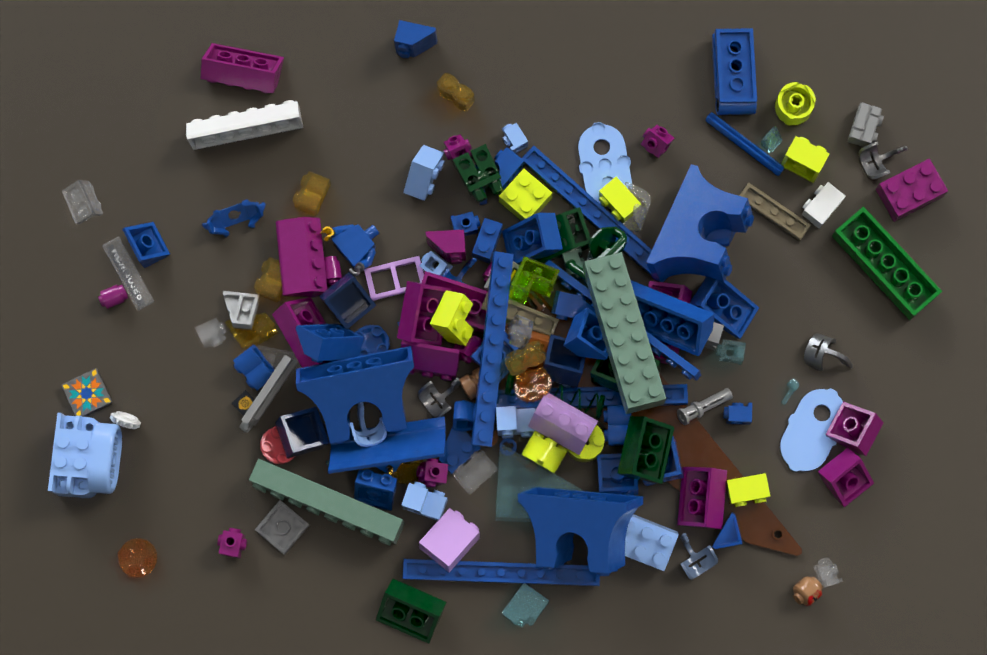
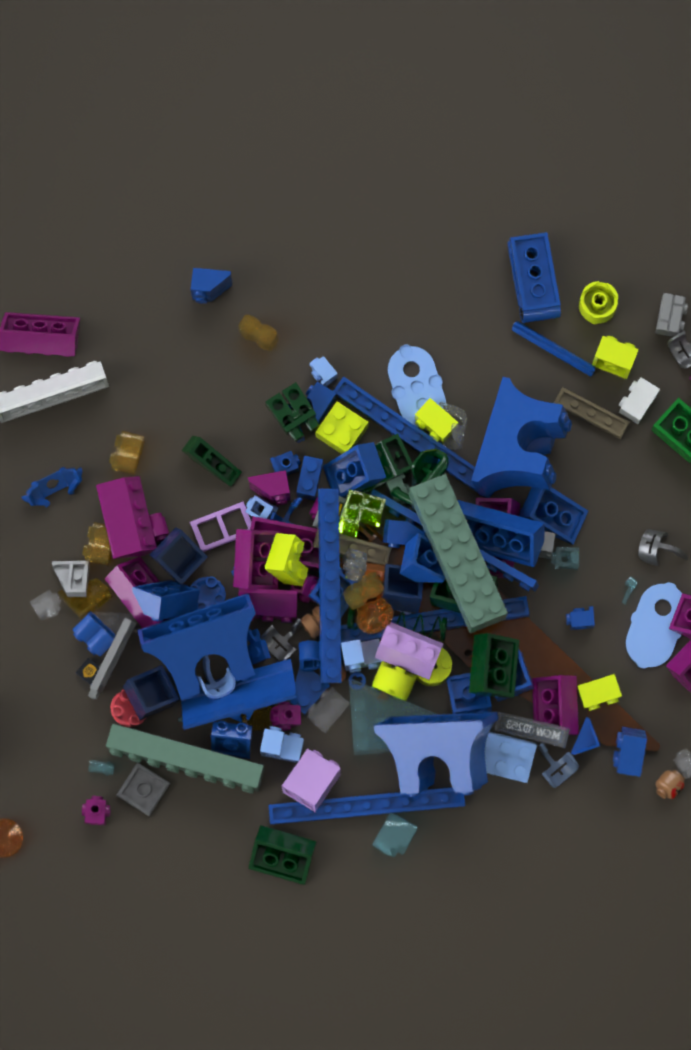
camera: 10 degrees left, 0 degrees up
blue torso [320,224,380,276] -> none
light blue brick [403,145,445,201] -> none
magenta brick [443,134,472,162] -> none
blue brick [603,405,631,446] -> none
magenta brick [641,125,675,158] -> none
light grey pin [677,388,733,425] -> none
clear light blue slope [760,126,782,153] -> none
none -> clear light blue pin [89,760,114,776]
none -> dark green slope [181,436,242,487]
none -> blue plate [247,629,271,665]
none -> clear tile [494,712,570,748]
none -> blue brick [613,727,647,777]

